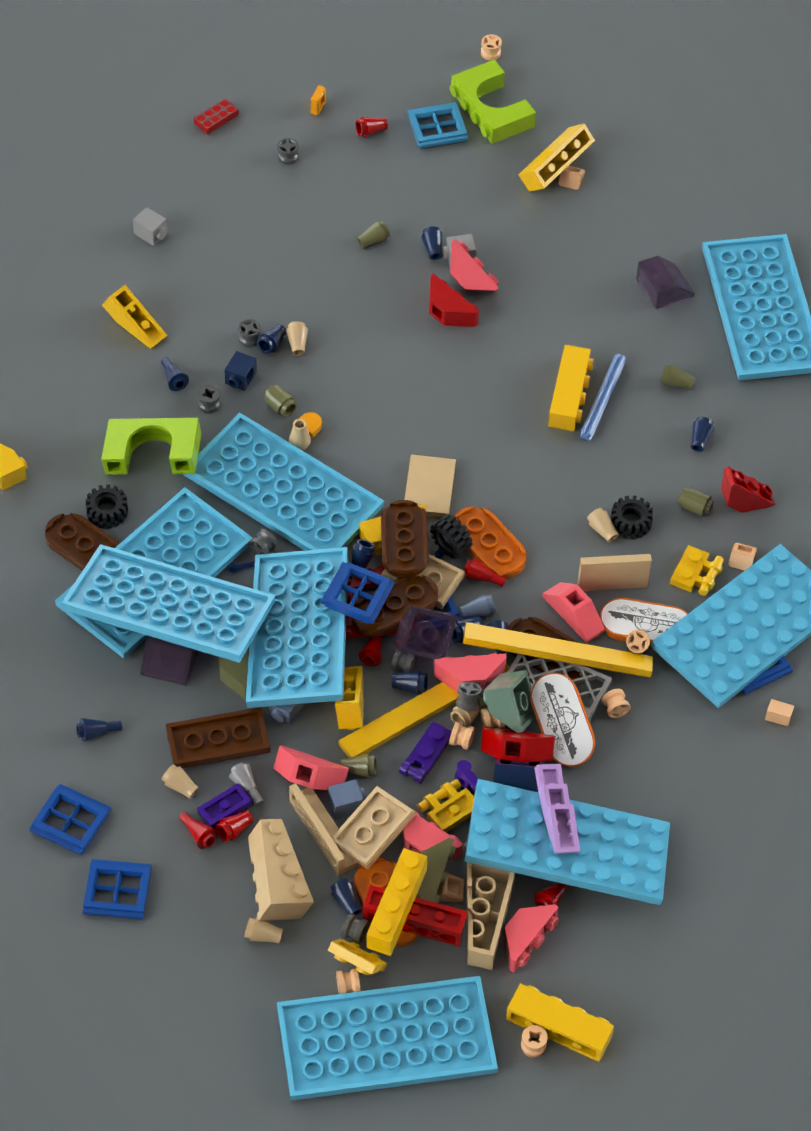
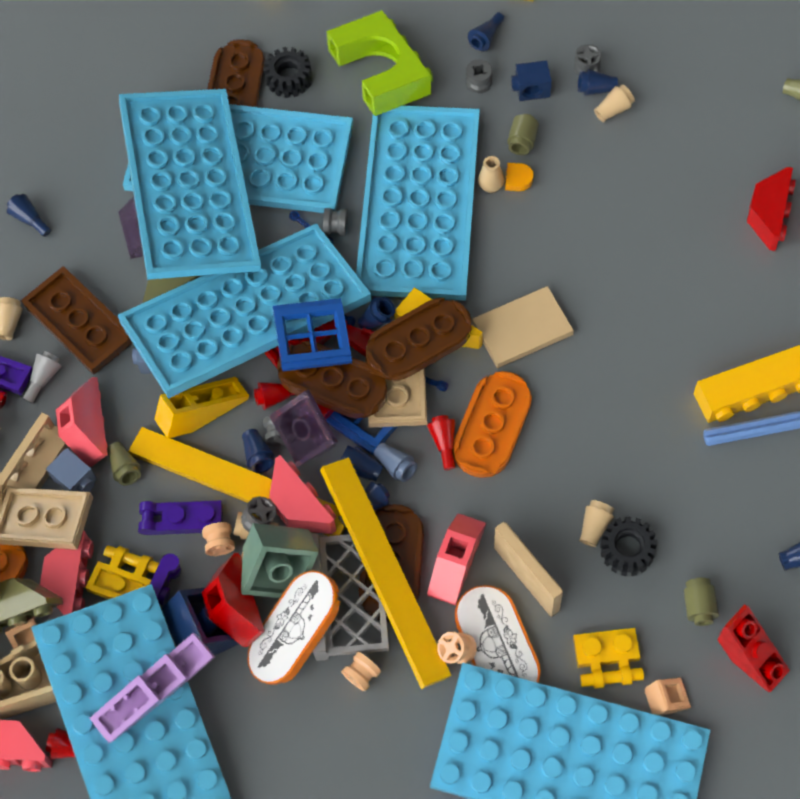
camera: 65 degrees right, 10 degrees up
black tyre [430,514,473,559] -> none

